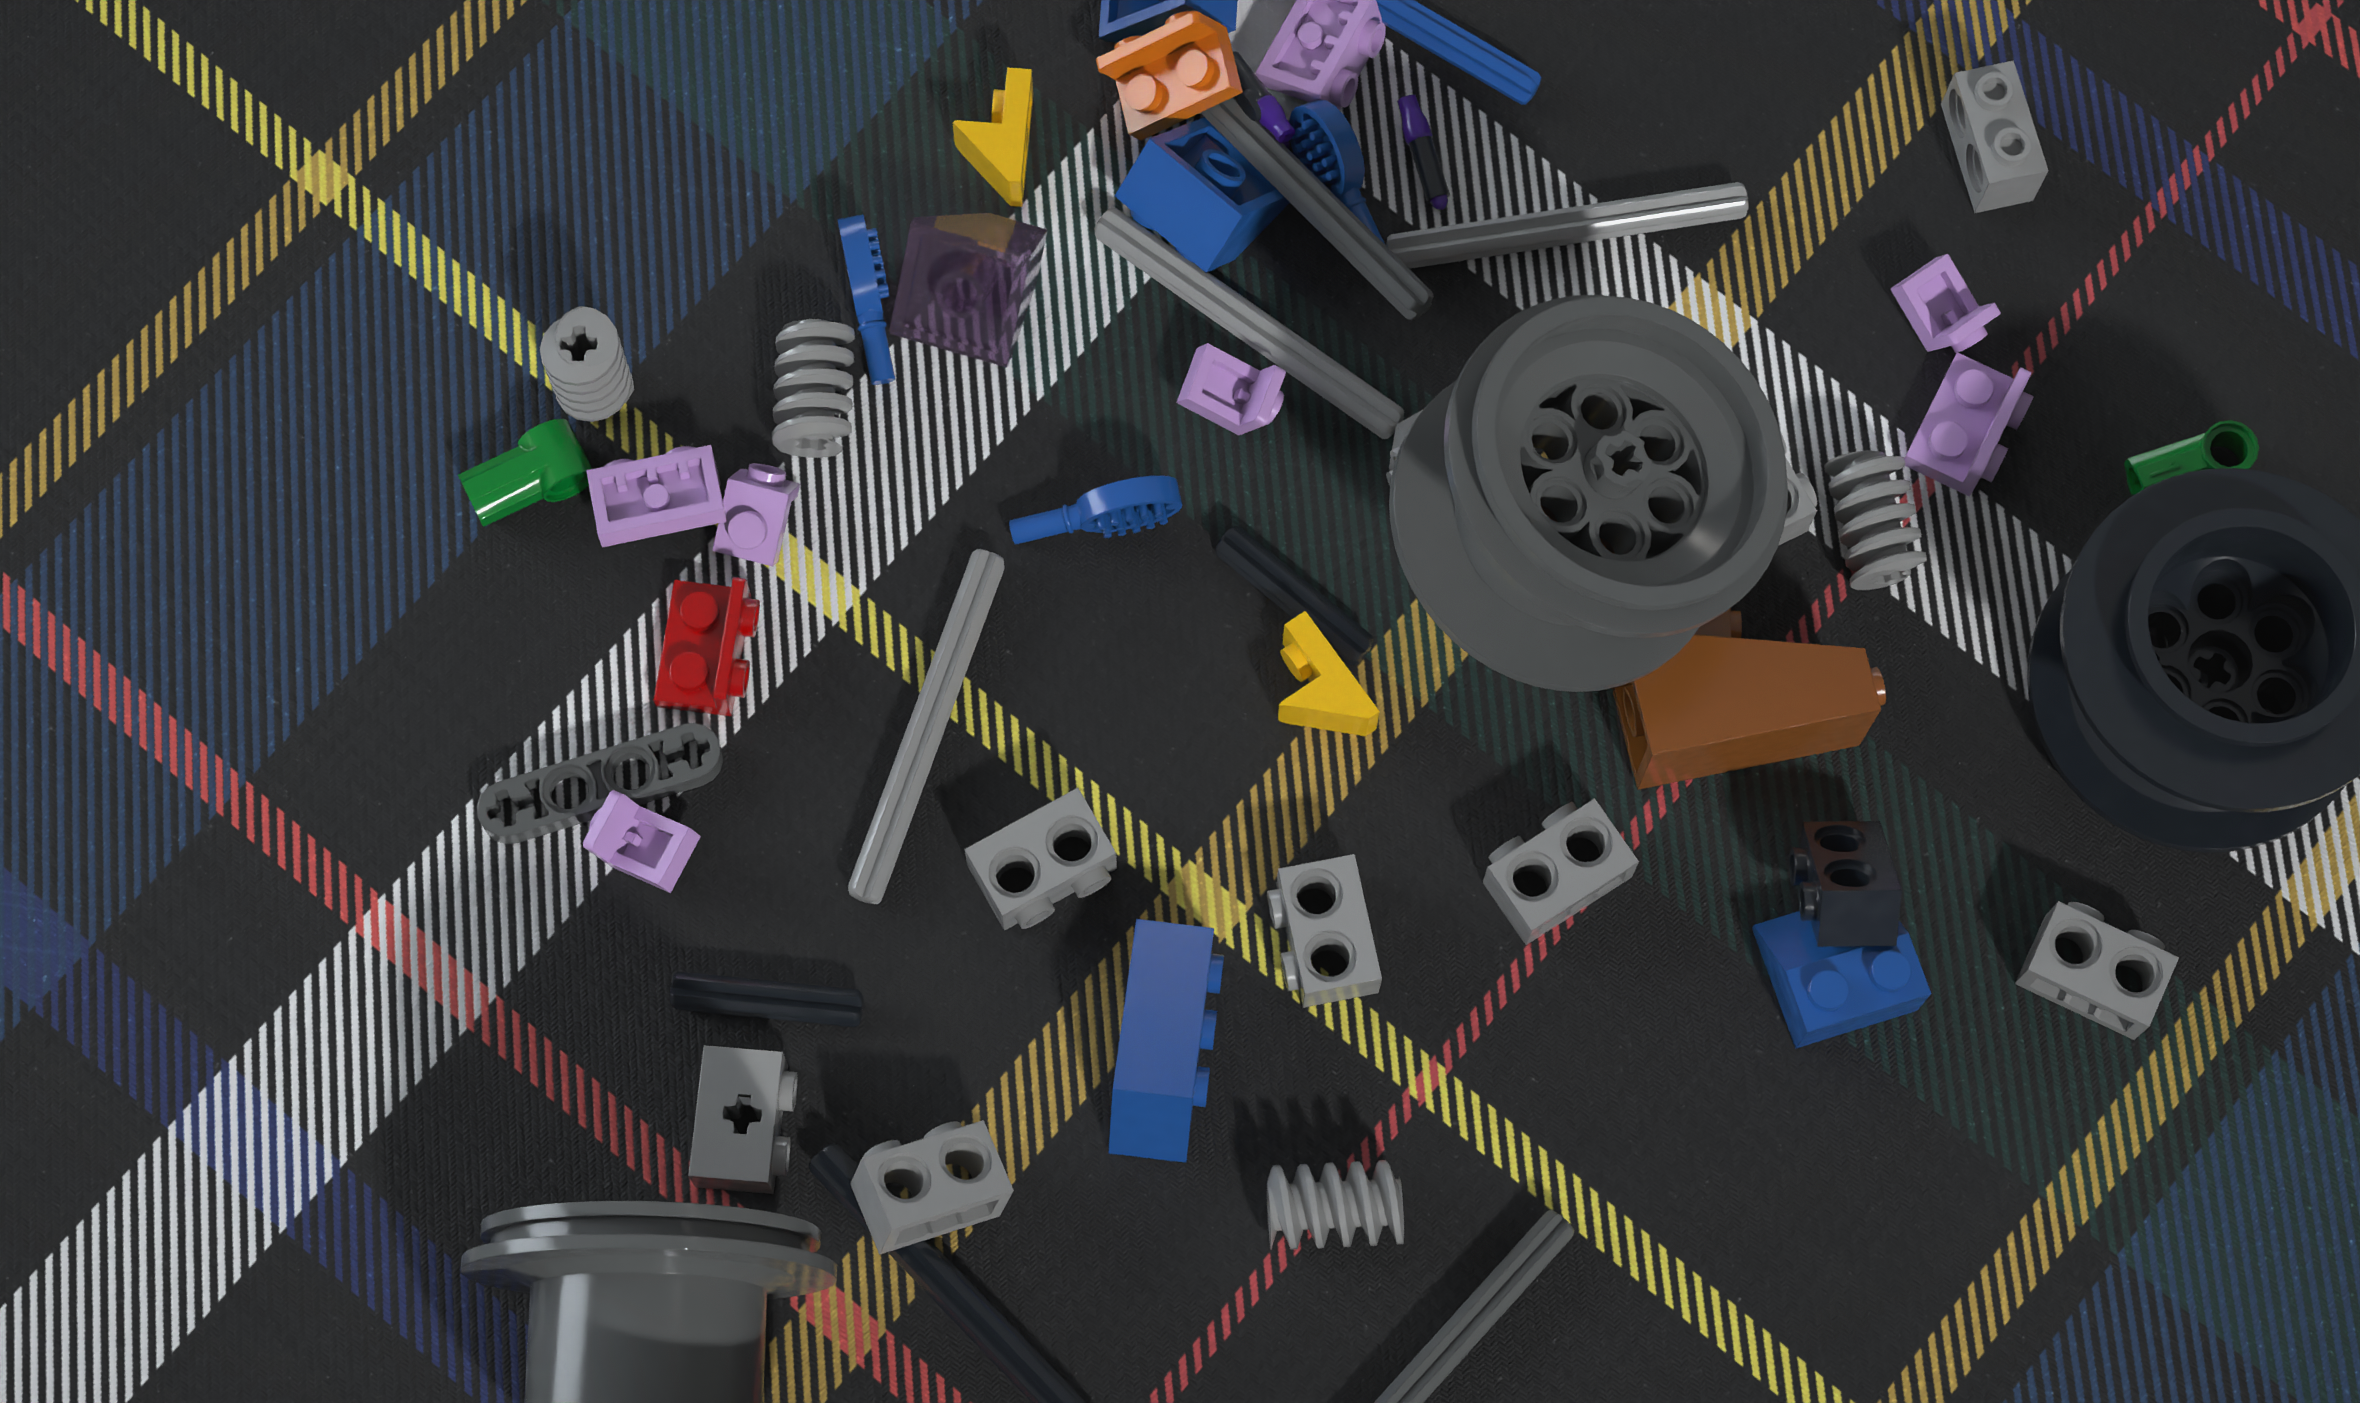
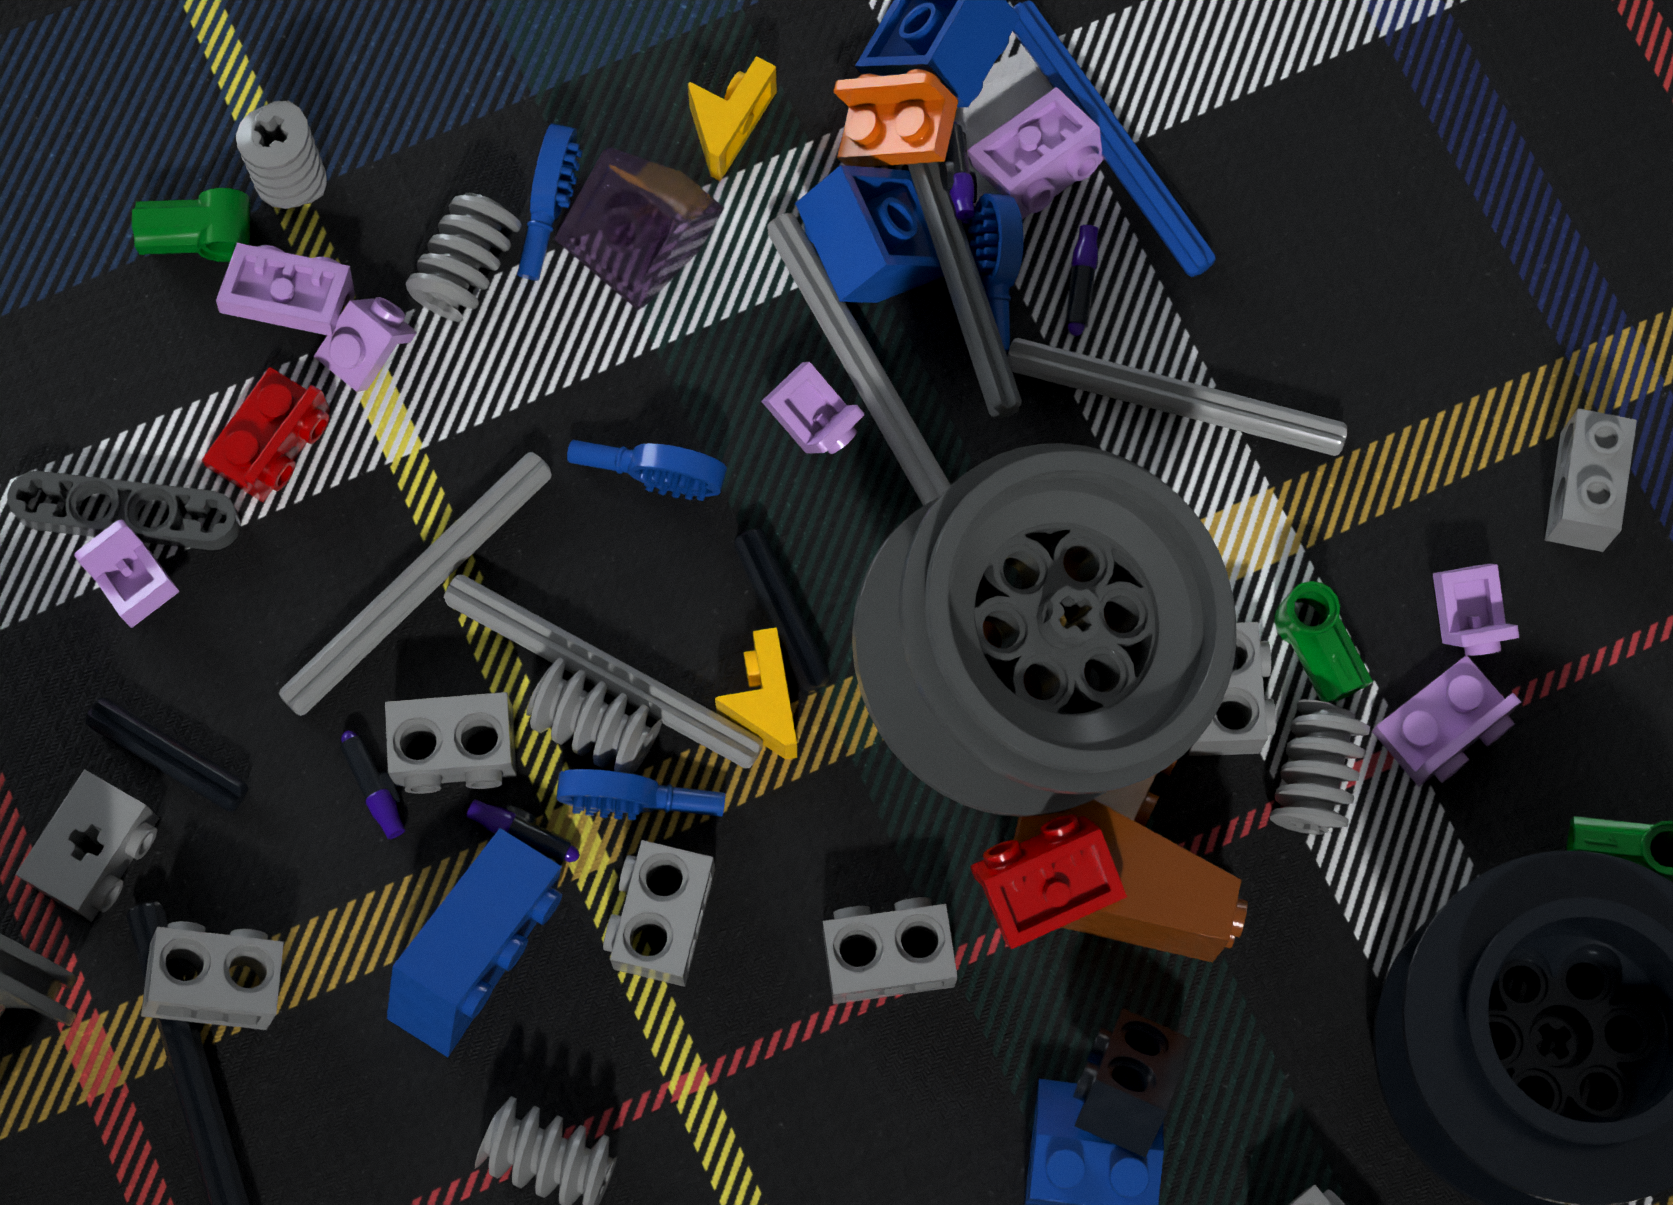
camera: 25 degrees right, 0 degrees up
none -> piece [340,731,405,839]
none -> light grey axle [444,575,763,768]
none -> piece [467,799,580,864]
none -> light grey piece [526,657,662,774]
none -> blue piece [556,769,725,820]
none -> red bracket [970,814,1127,950]
none -> green piece [1274,581,1373,704]

